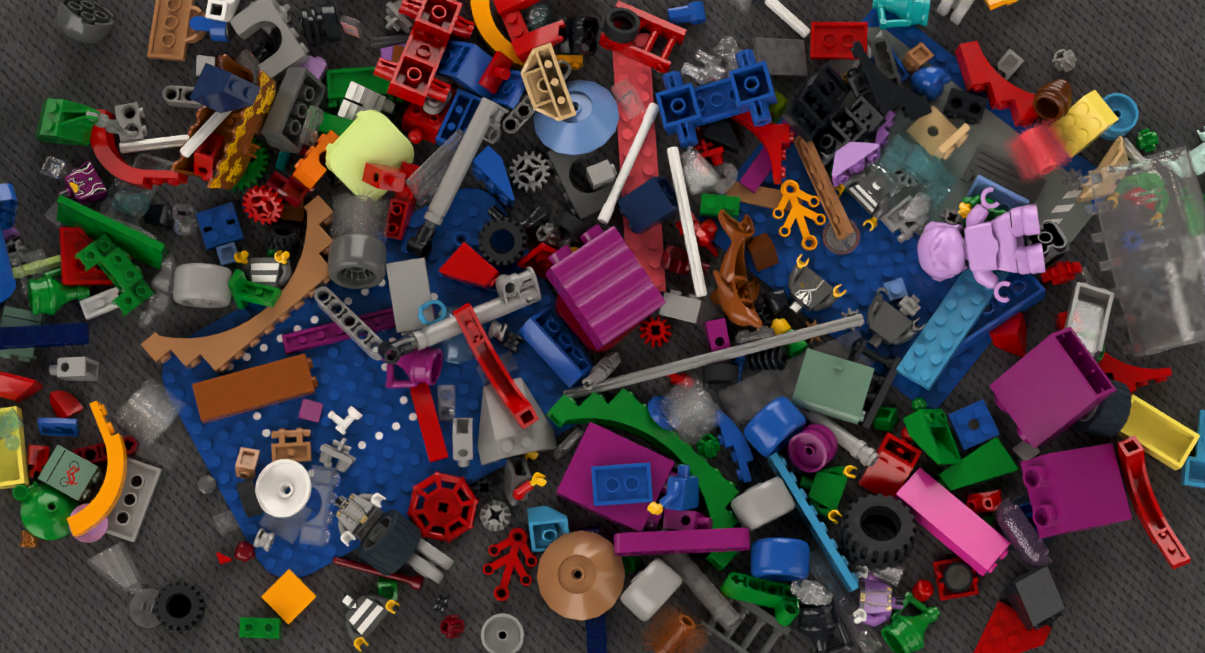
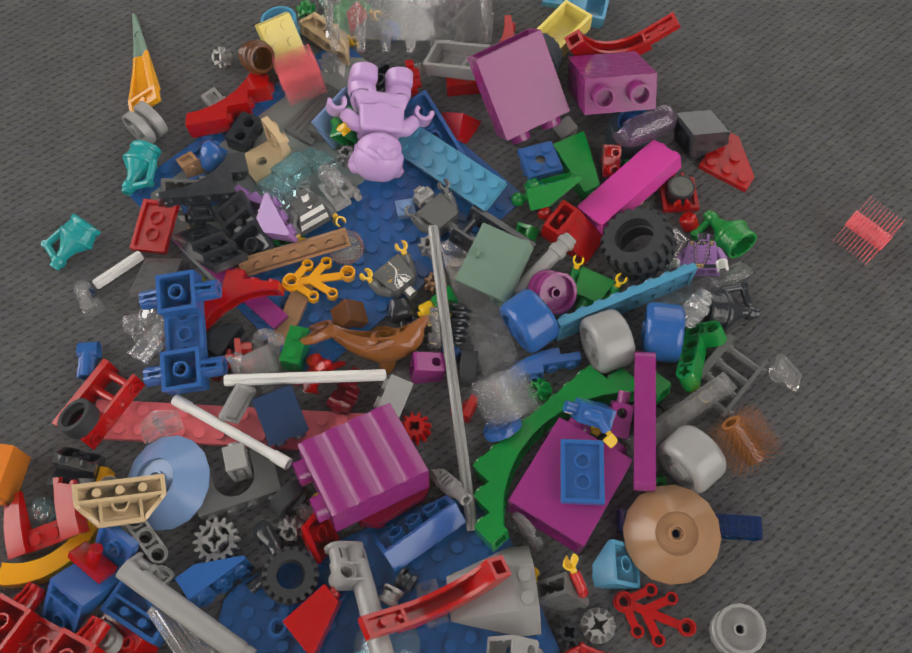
camera: 80 degrees left, 15 degrees down
none -> light grey tile [218,383,257,424]

